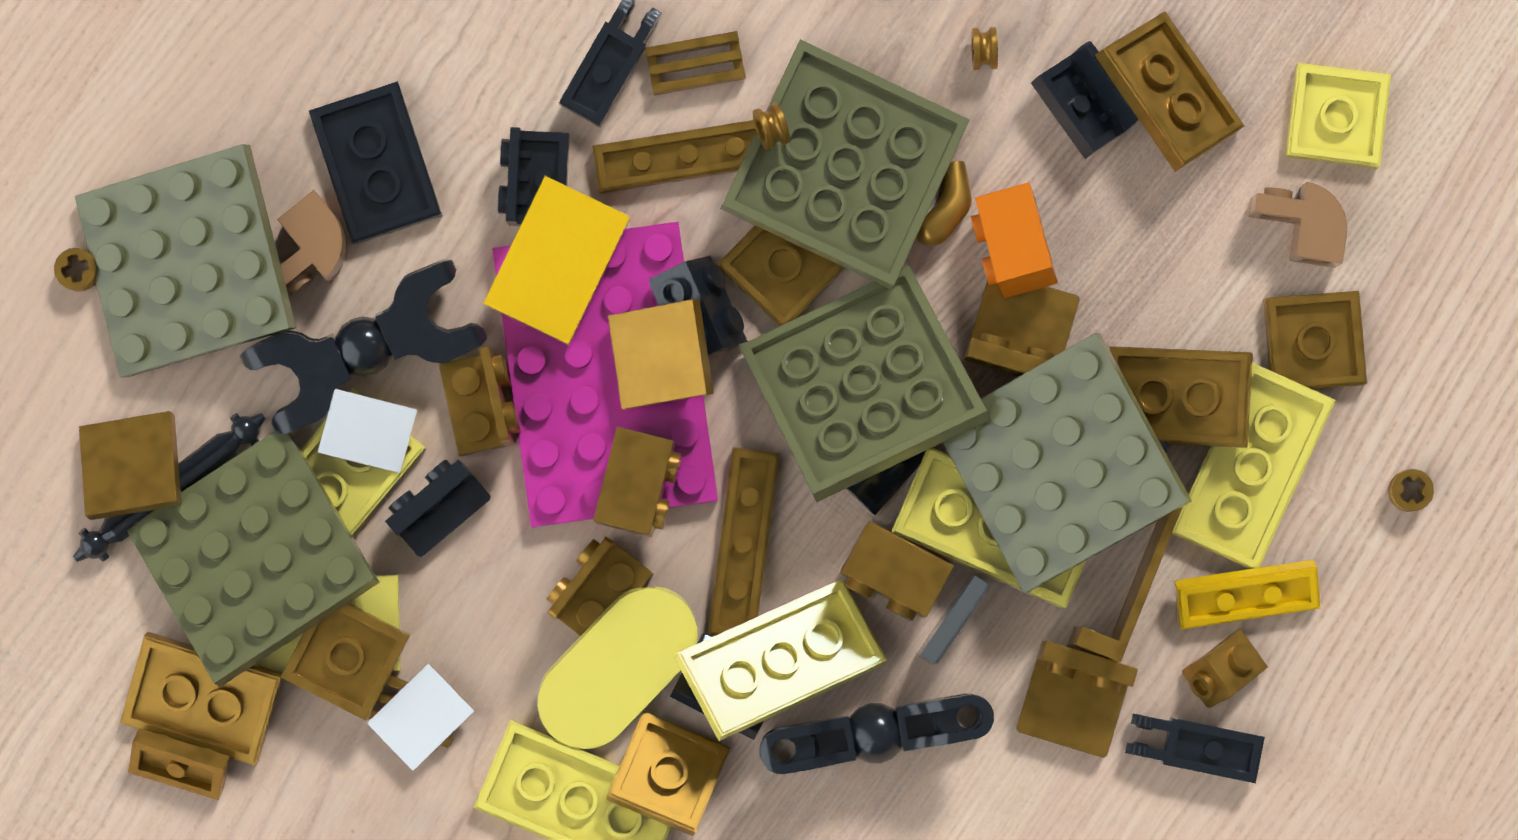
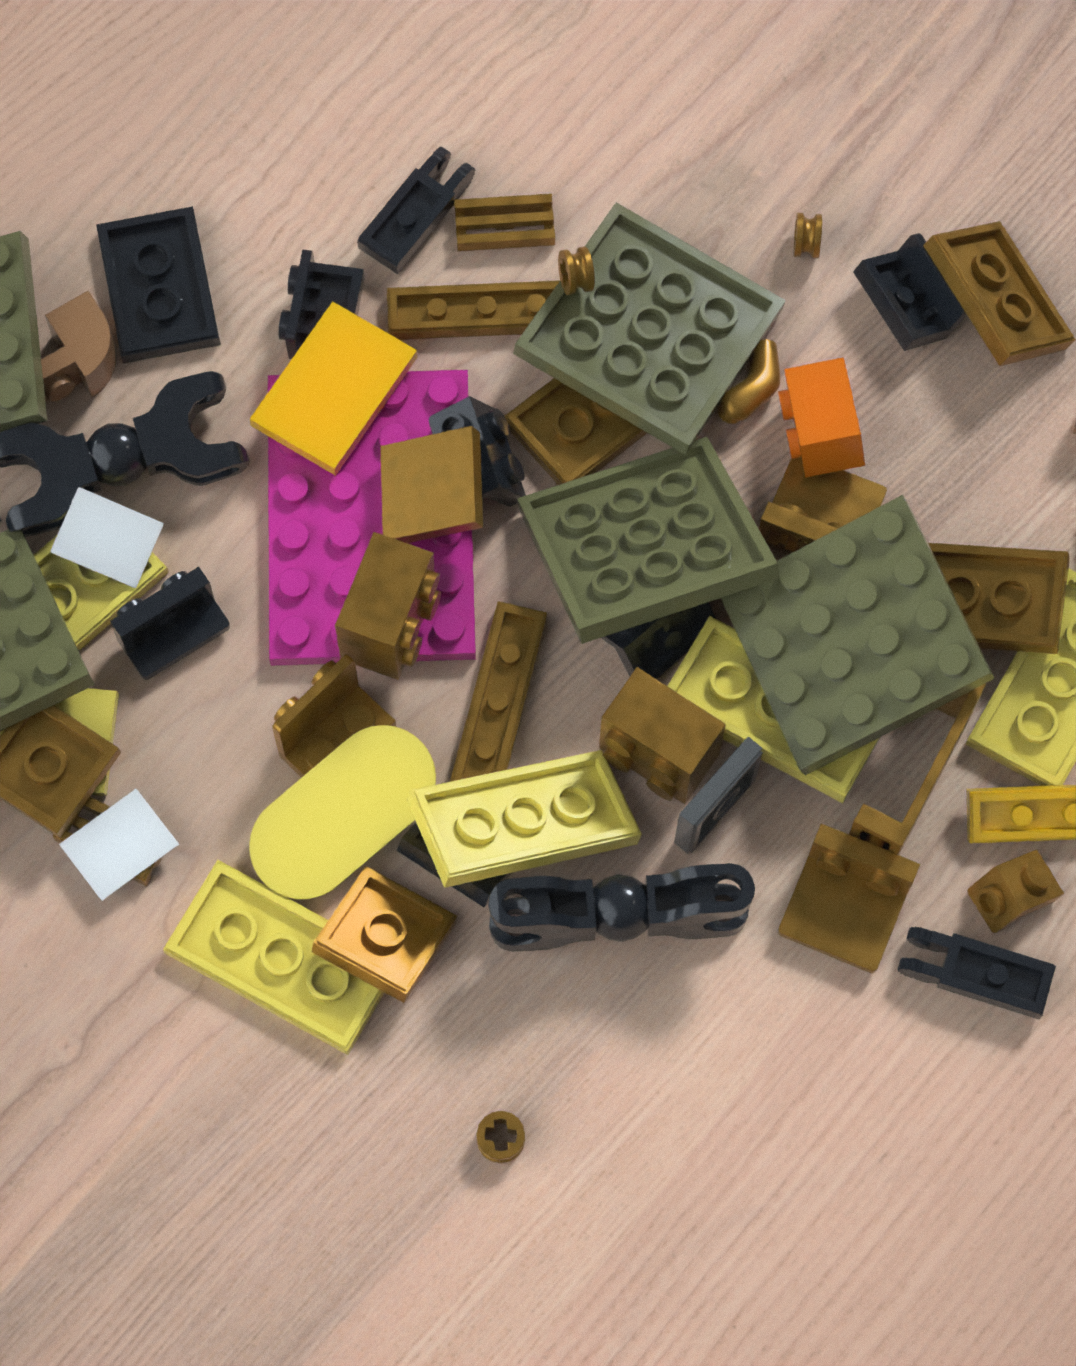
camera: 10 degrees right, 15 degrees down
pearl gold bracket [439,346,521,457] -> none

